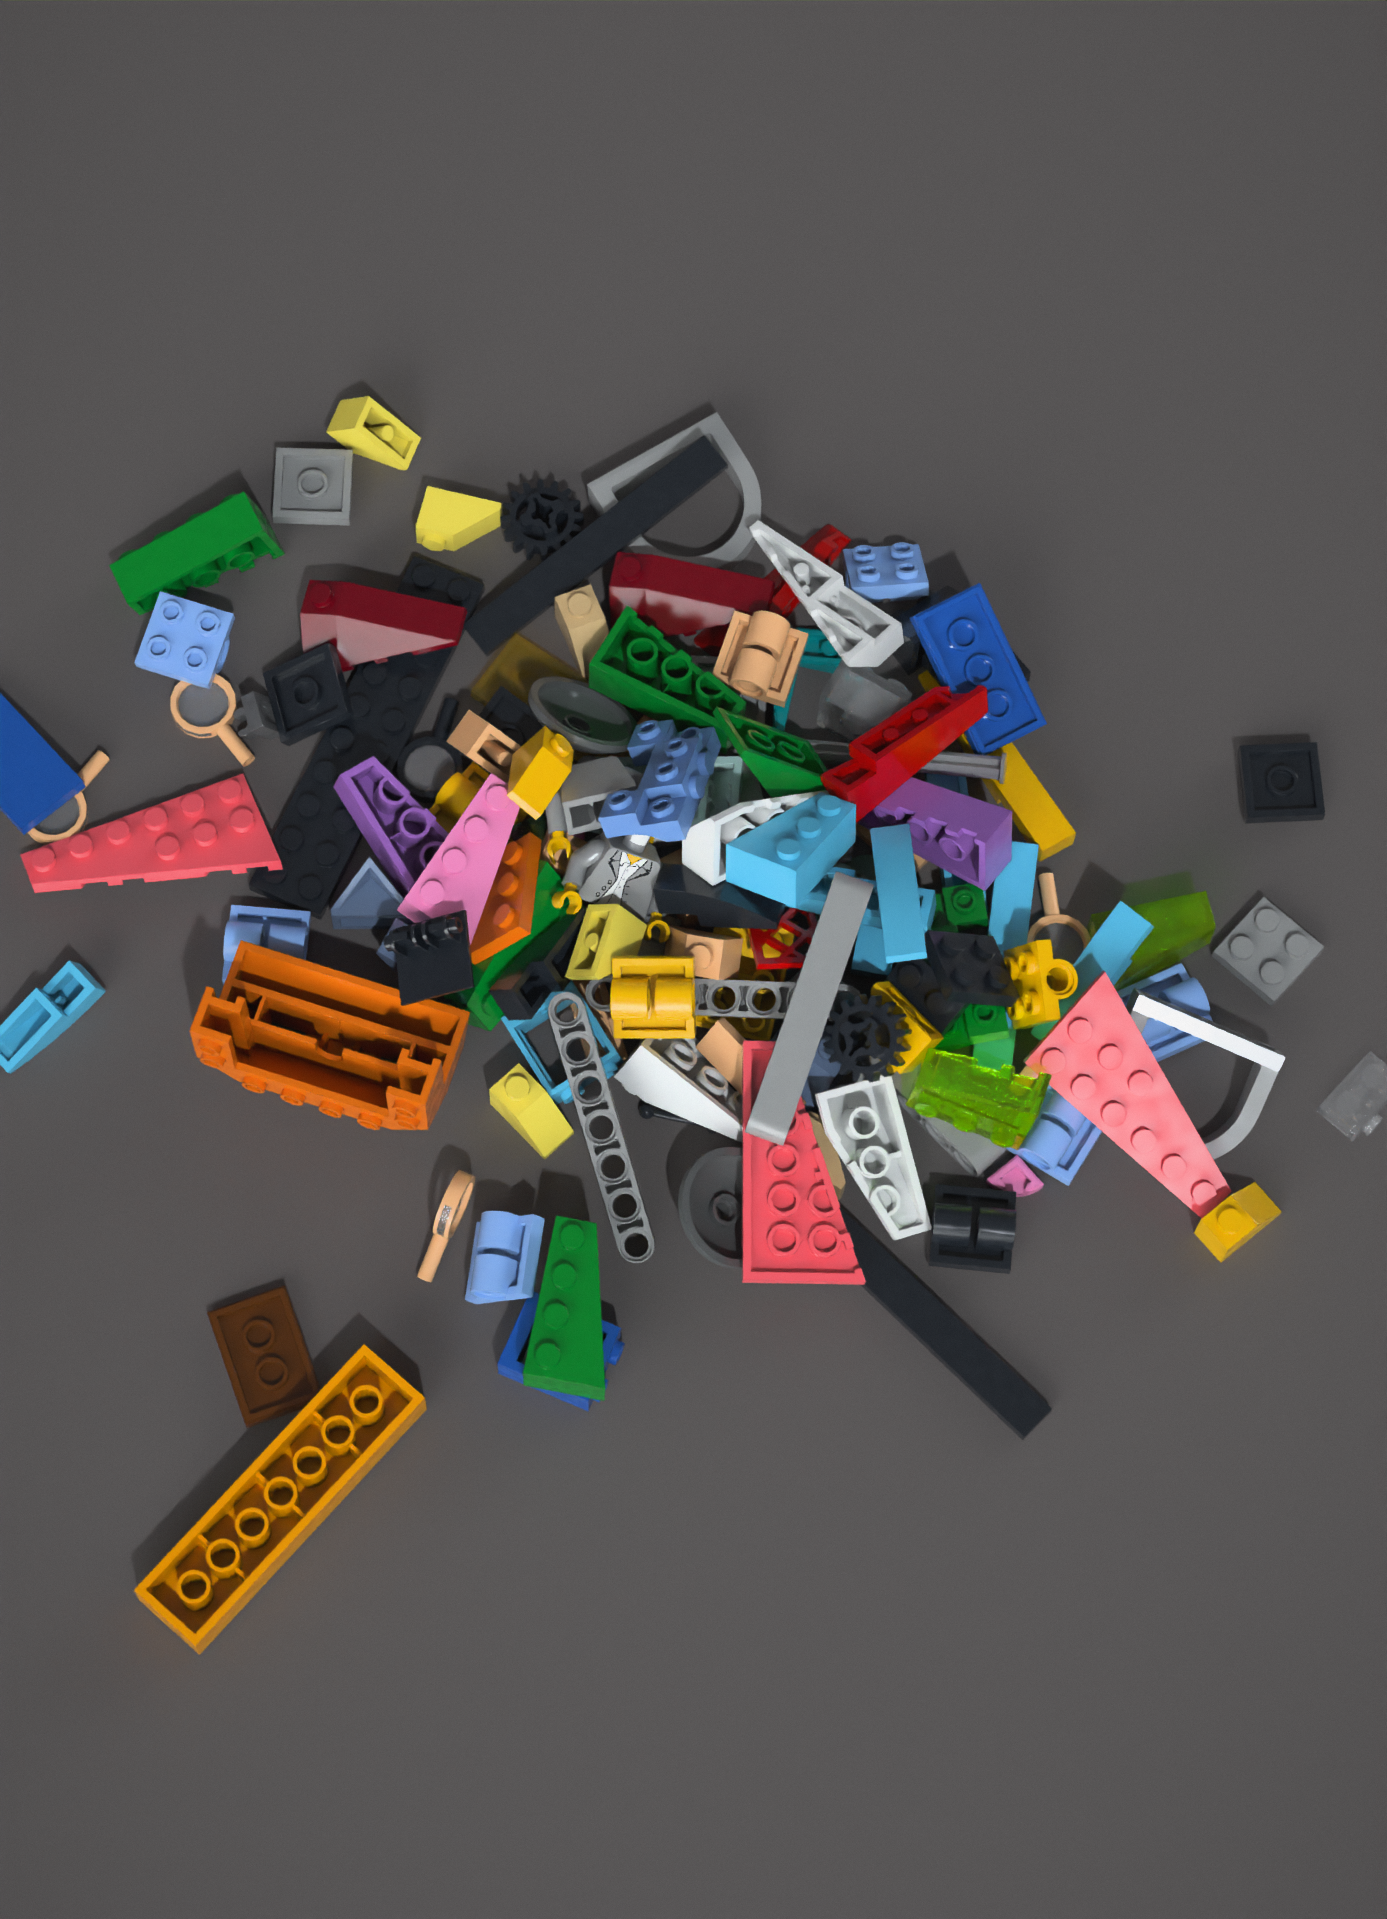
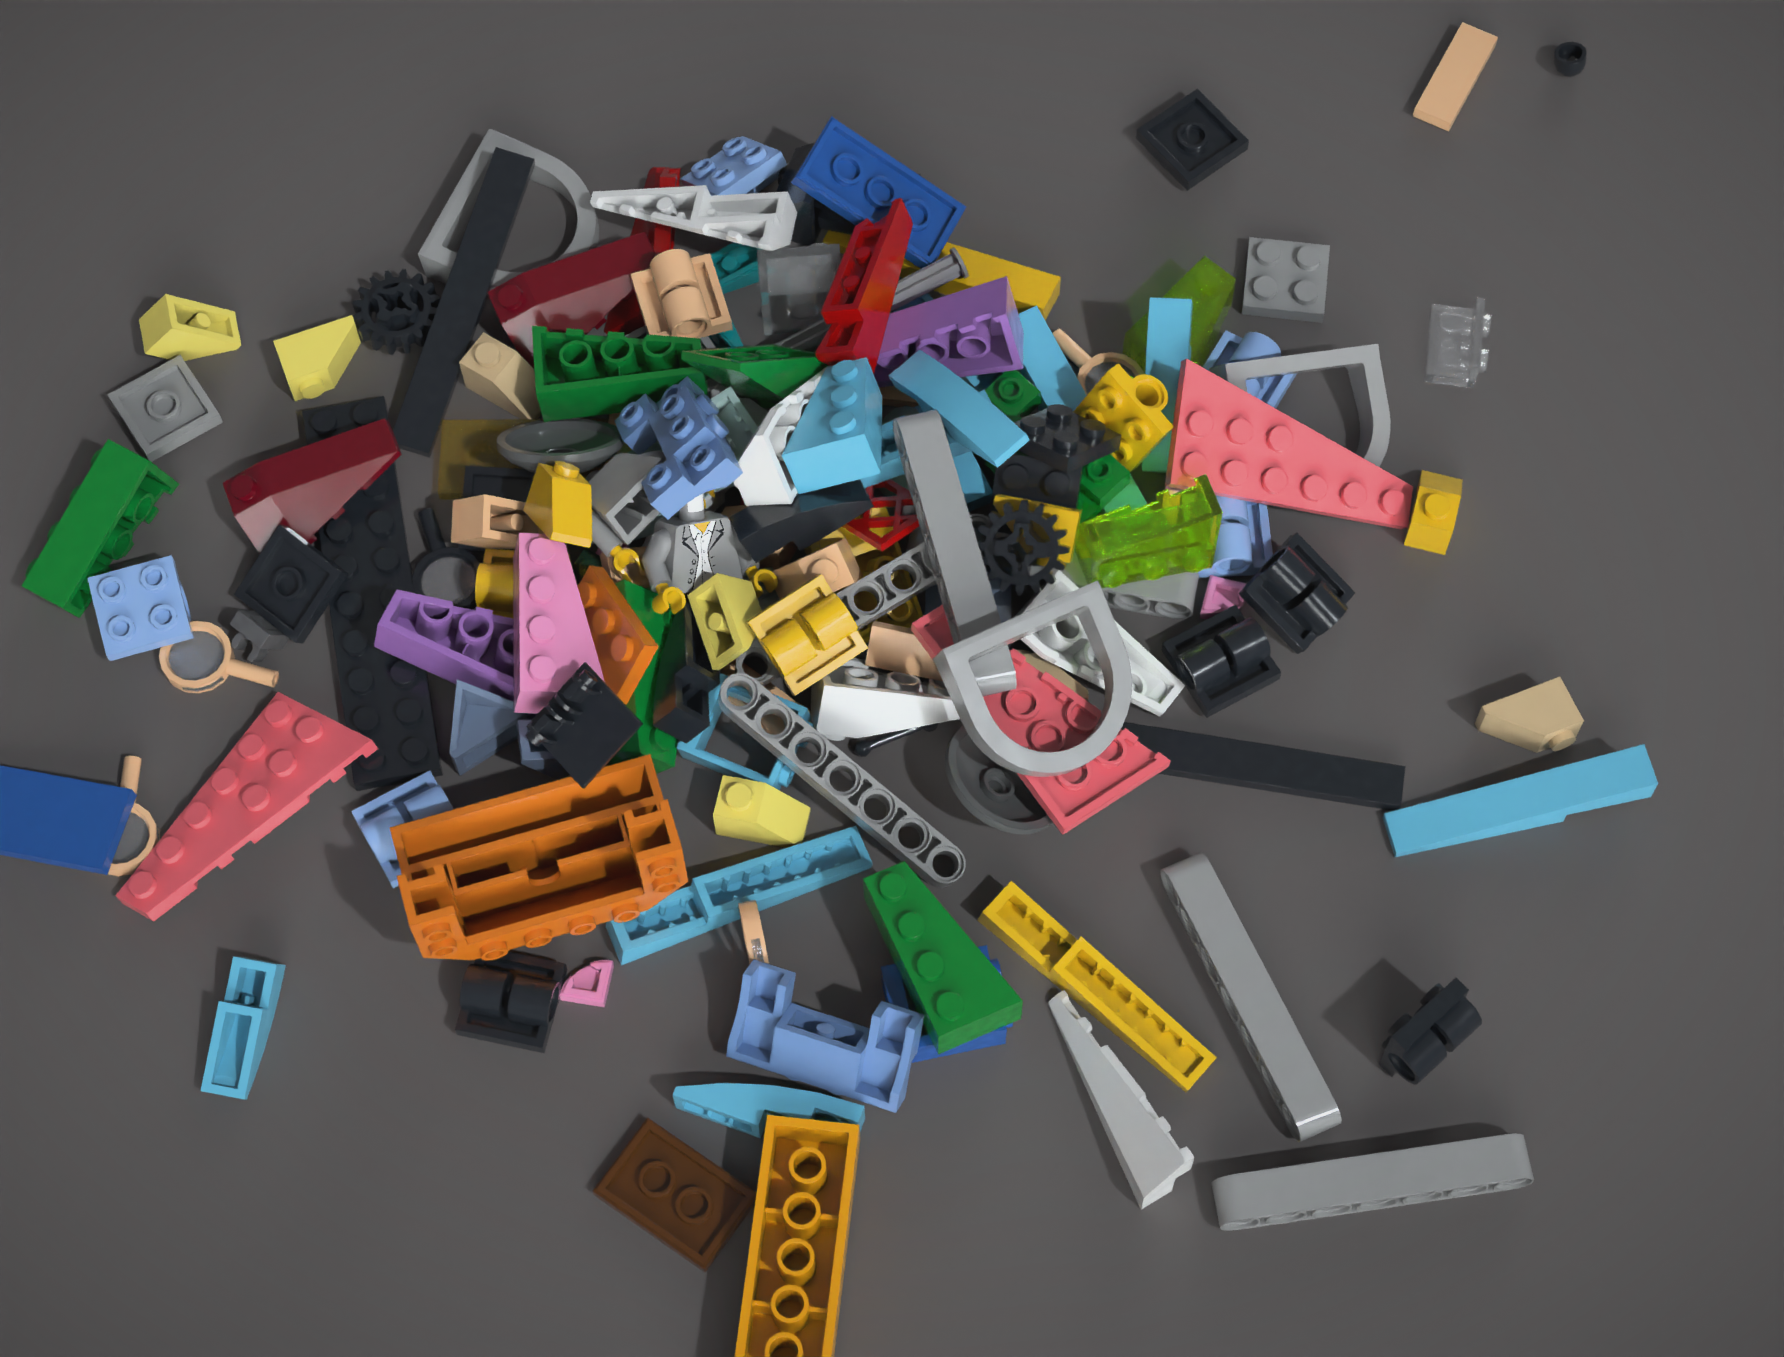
camera: 30 degrees left, 5 degrees down
light blue plate [465,1211,545,1304] -> none
none -> black plate [455,952,568,1053]
none -> bright pink tile [559,960,614,1008]
none -> medium azure slope [606,826,873,965]
none -> medium azure slope [673,1083,865,1138]
none -> medium blue bracket [726,959,924,1113]
none -> light grey window [933,580,1132,777]
none -> yellow slope [977,881,1217,1092]
none -> white wedge [1048,990,1194,1209]
none -> light grey beam [1160,852,1342,1142]
none -> light grey beam [1211,1133,1534,1231]
none -> black plate [1238,533,1355,654]
none -> black plate [1379,977,1482,1085]
none -> medium azure slope [1382,744,1658,857]
none -> tan slope [1475,677,1584,753]

